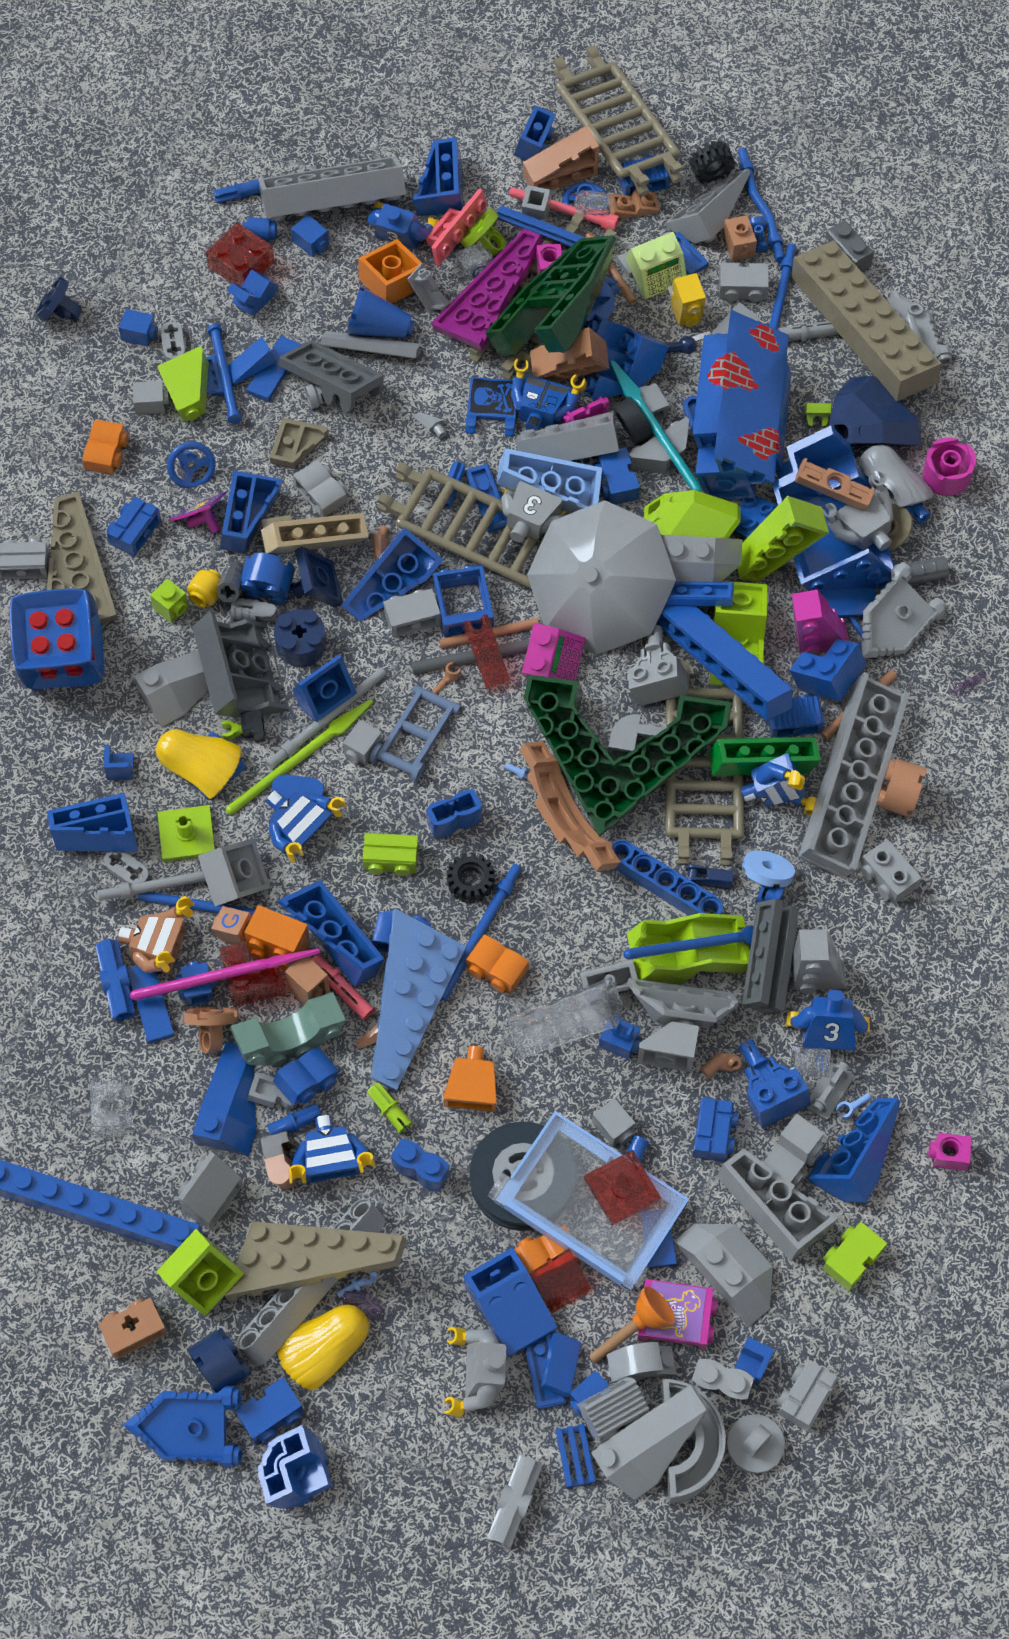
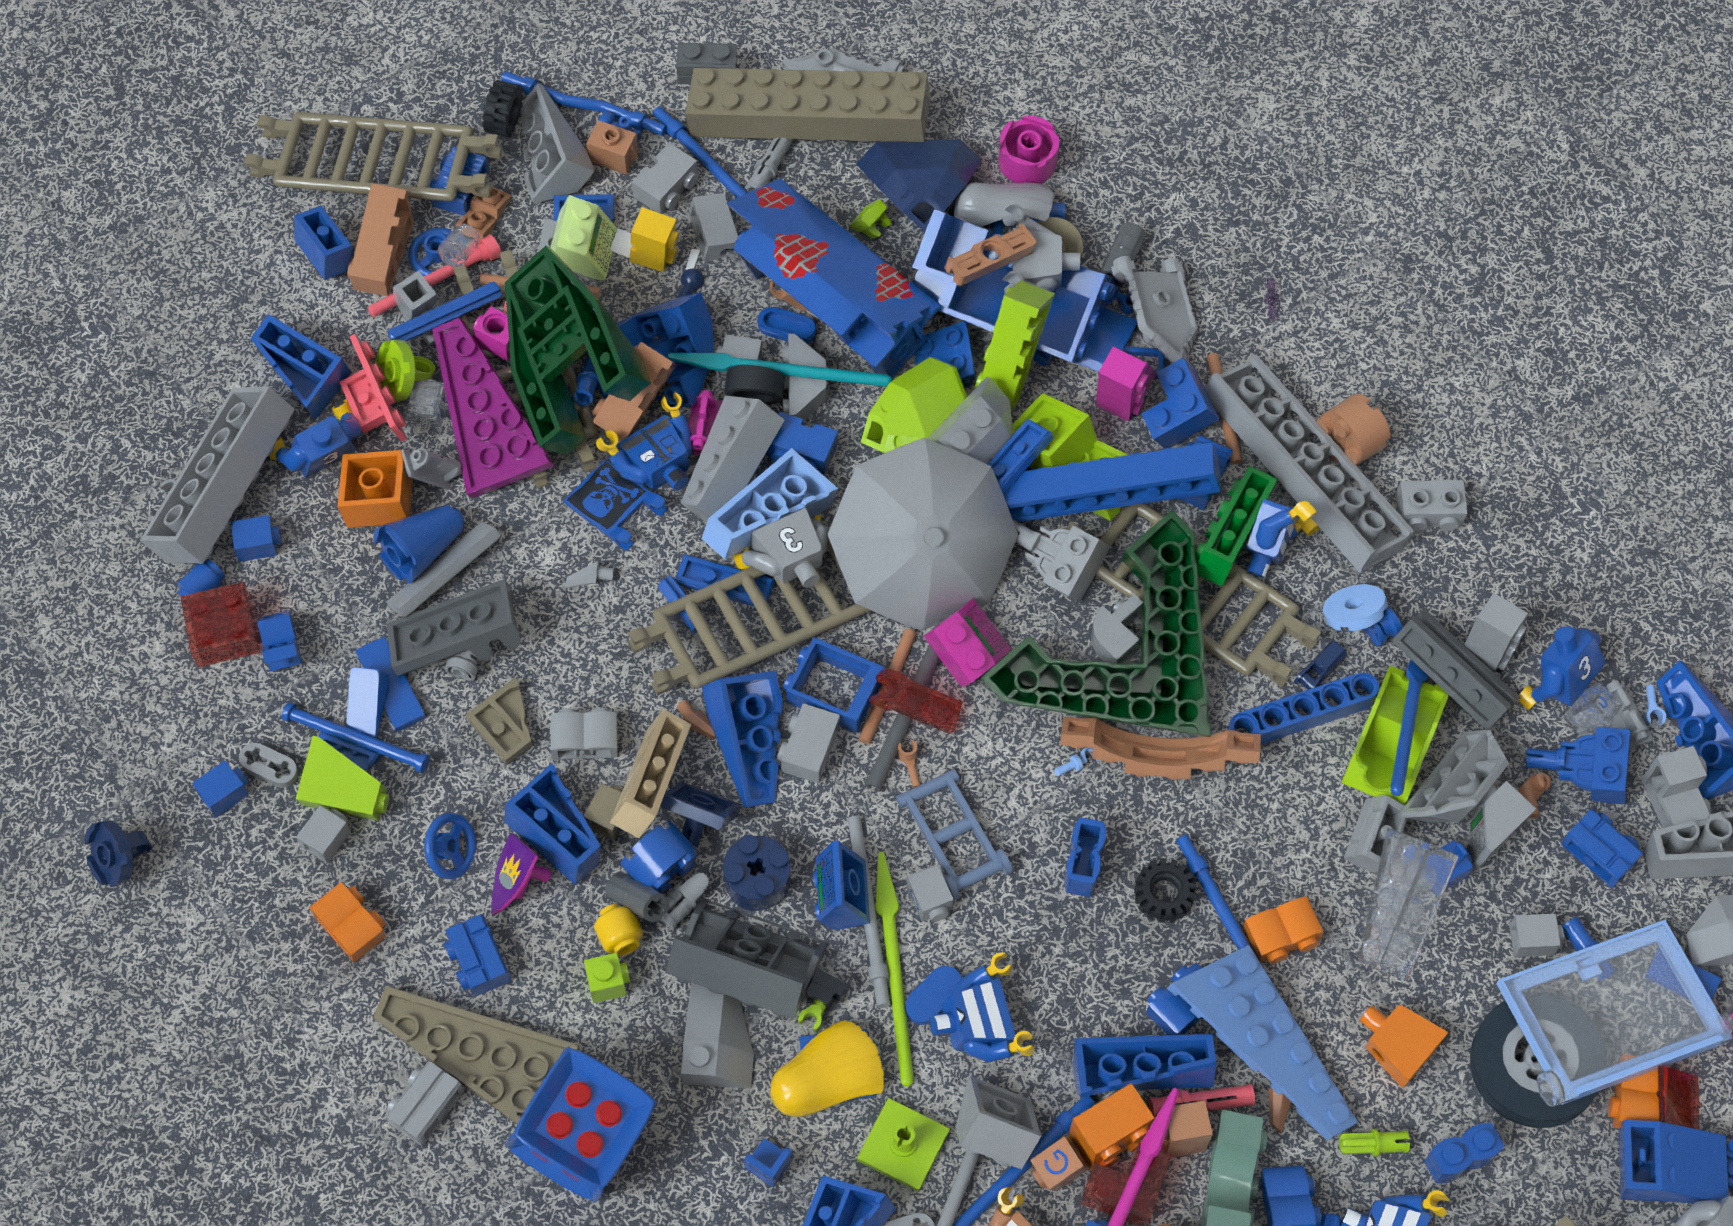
camera: 55 degrees left, 0 degrees up
blue axle [214,179,261,203] -> none
lime brick [363,833,418,876] -> none
clear red tile [584,1150,661,1226] -> none

